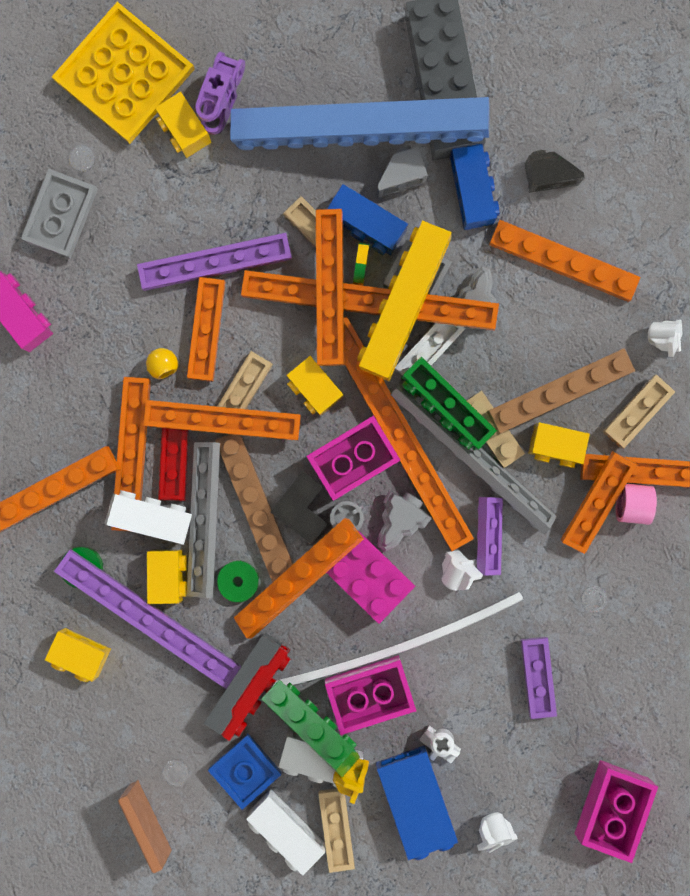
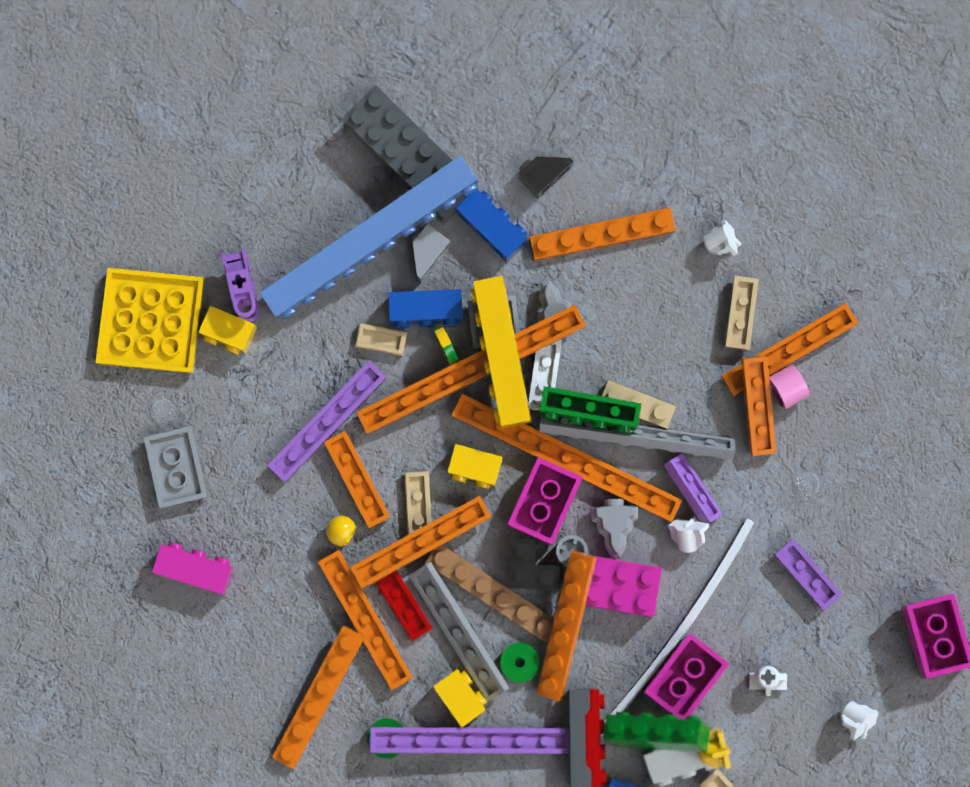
camera: 40 degrees left, 5 degrees down
white brick [104,490,192,544] -> none
orange plate [316,209,344,366] -> none
blue brick [376,745,458,860] -> none
medium nougat plate [487,348,635,434] -> none
yellow brick [528,422,590,468] -> none

